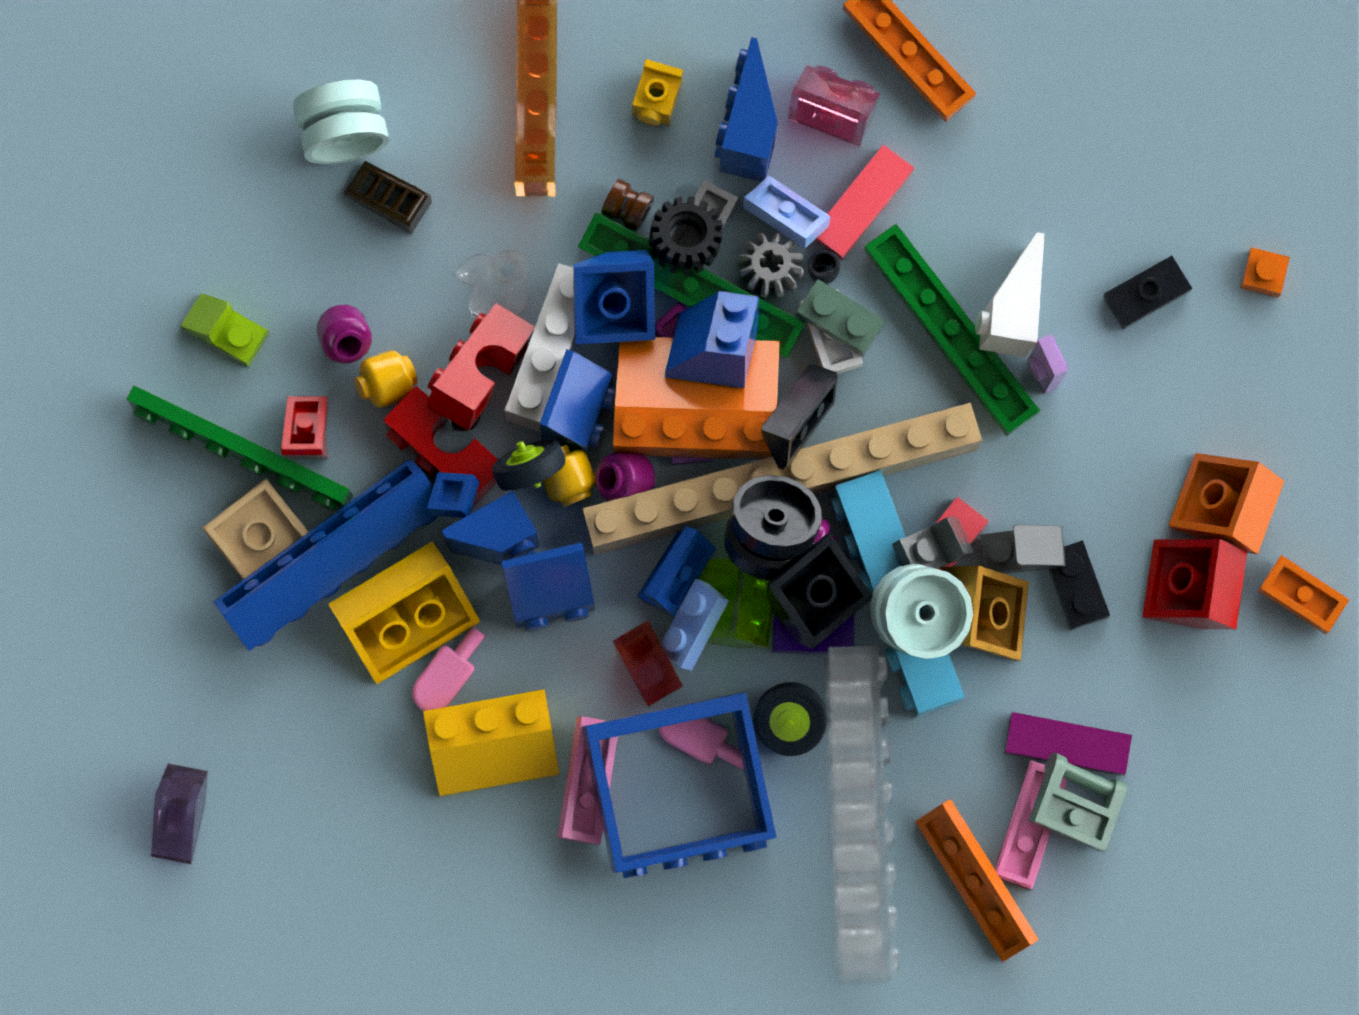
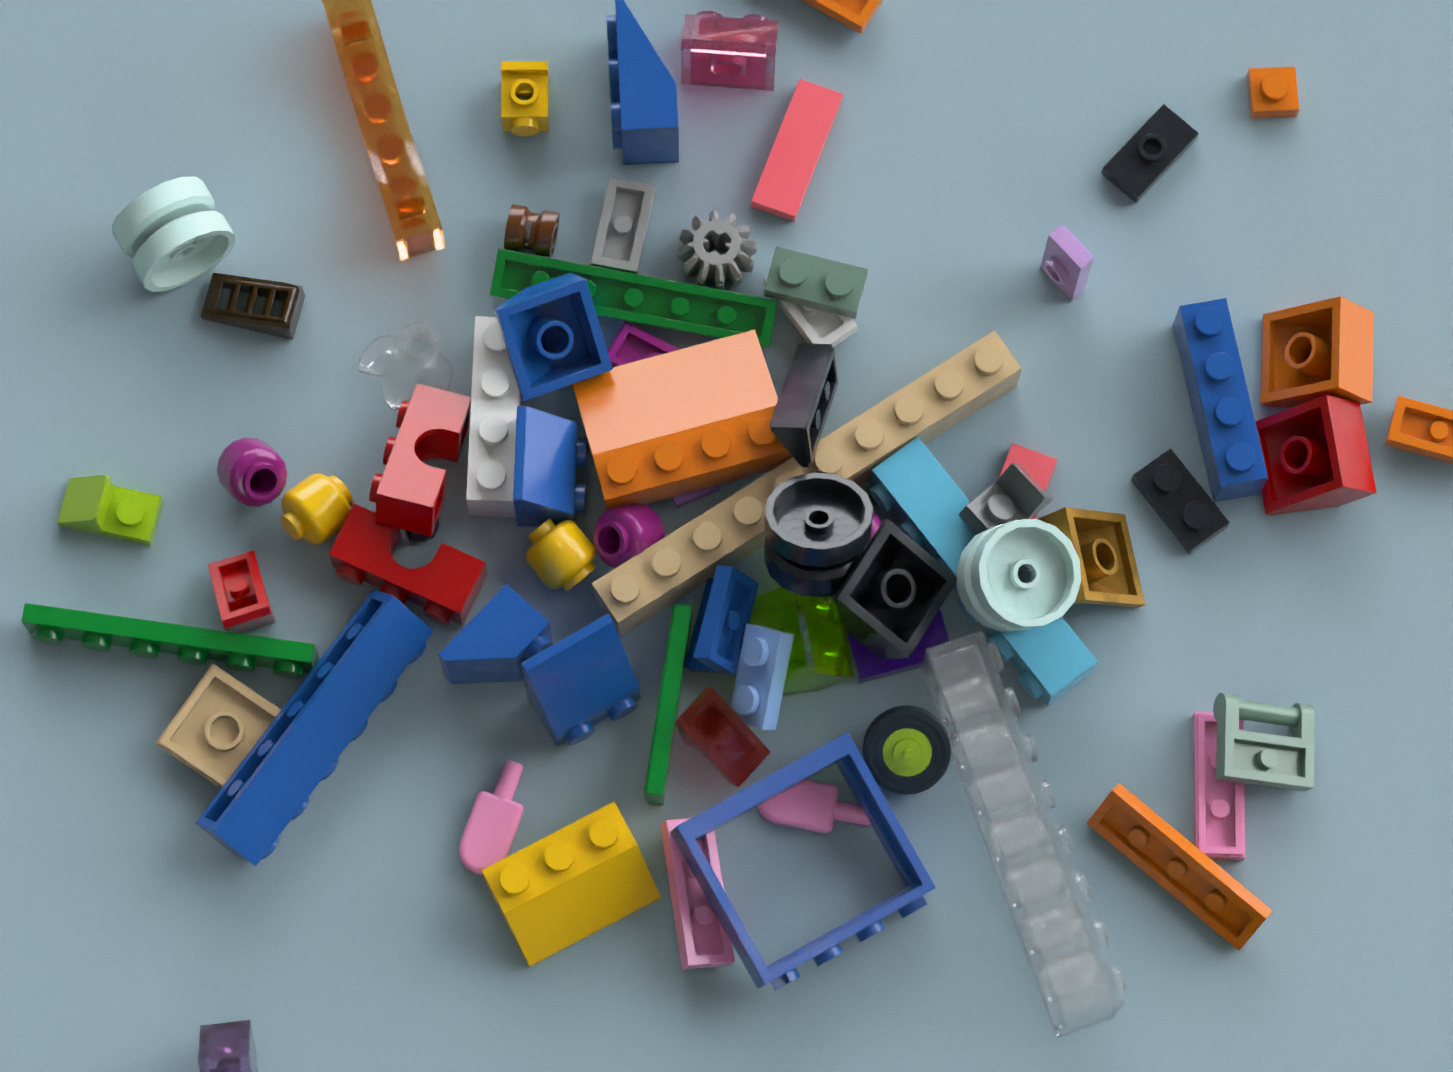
camera: 15 degrees left, 5 degrees down
yellow slope [328,541,481,684] -> none
blue plate [427,472,480,518] -> none
black wheel [492,439,566,491] -> none
black tyre [649,196,723,275] -> none
blue slope [665,291,759,388] -> none
light blue plate [743,176,831,249] -> none
black hinge [808,250,840,284] -> none
green plate [864,224,1040,436] -> none
white slope [975,232,1044,357] -> none
slope [980,525,1066,574] -> none
magenta tile [1004,712,1132,776] -> none
none -> green tile [644,604,692,806]
none -> blue brick [1173,298,1268,502]

